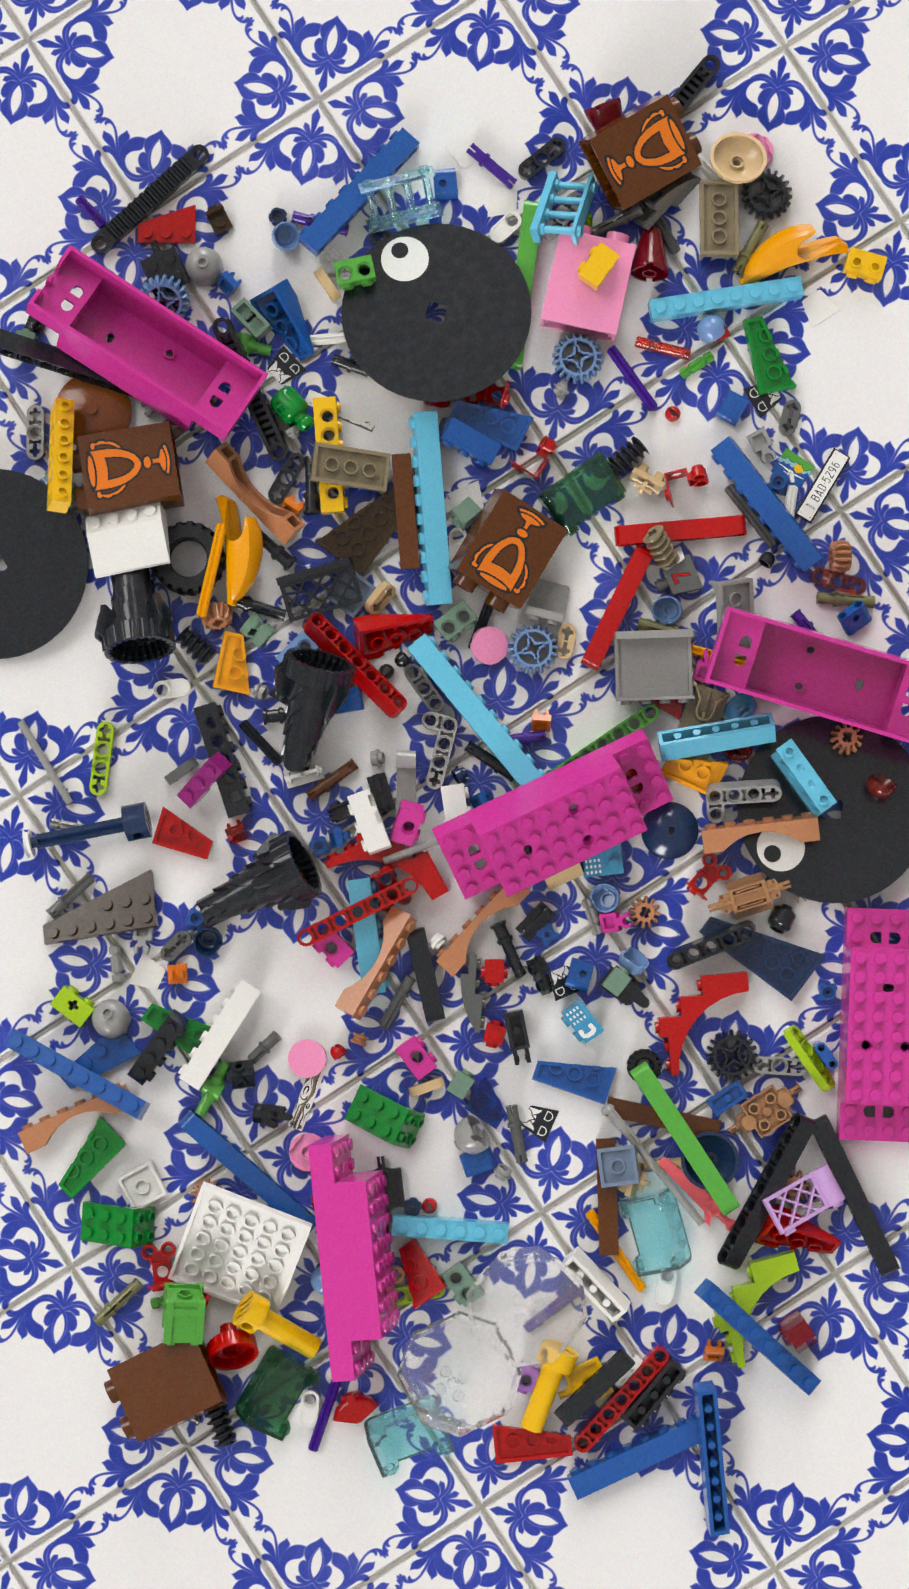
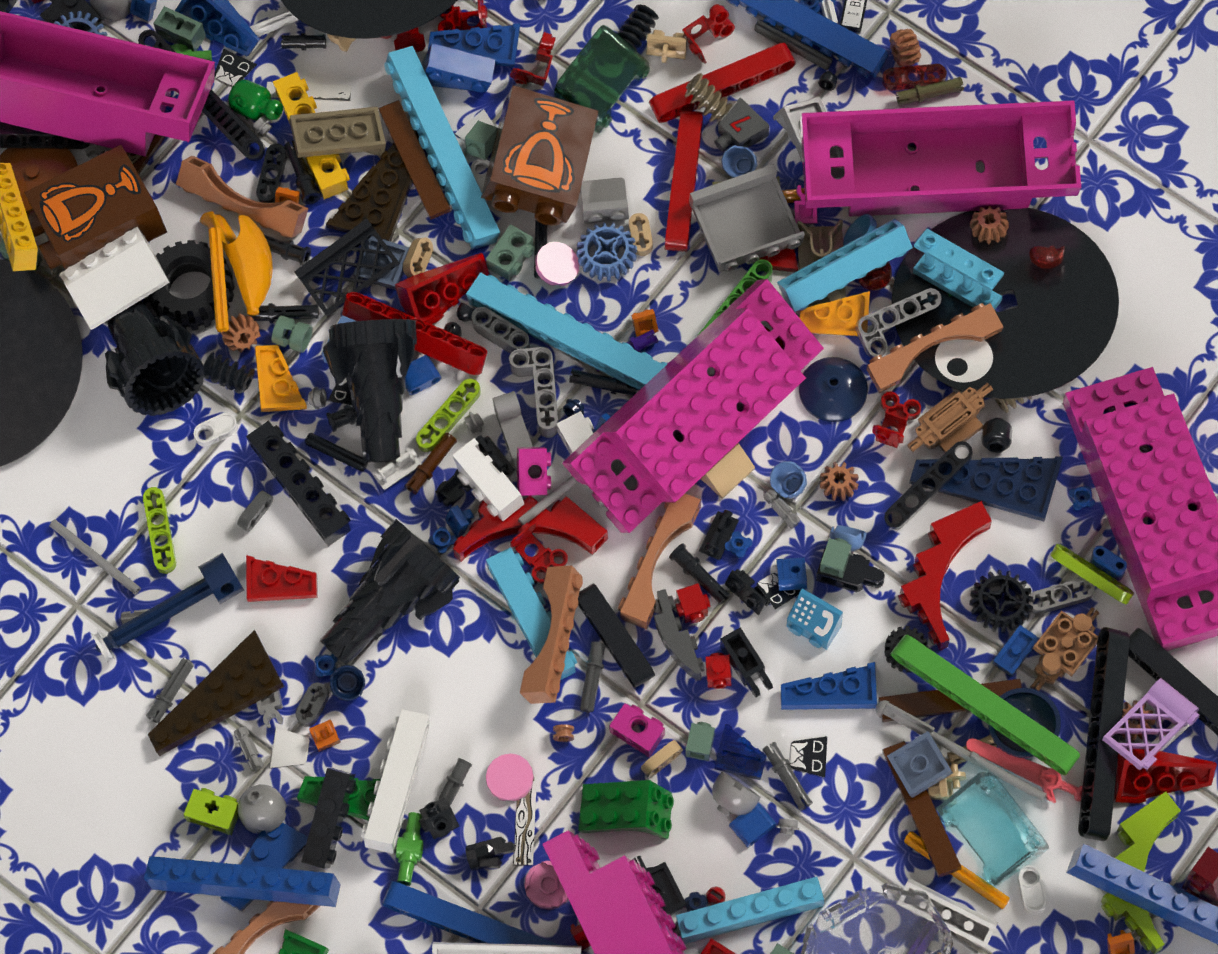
camera: 10 degrees left, 20 degrees down
magenta arch [177,751,233,809] -> none
clear red tile [225,819,249,845] -> none
red beam [297,877,419,947] -> none
dark pink brick [312,925,355,968] -> none
red hinge [330,1044,347,1061] -> none
white plate [429,933,446,951] -> none
dark azure slope [582,844,624,878] -> none
dark pink plate [599,911,634,933] -> none
blue piece [837,600,872,636] -> none
none -> lime beam [416,379,481,452]

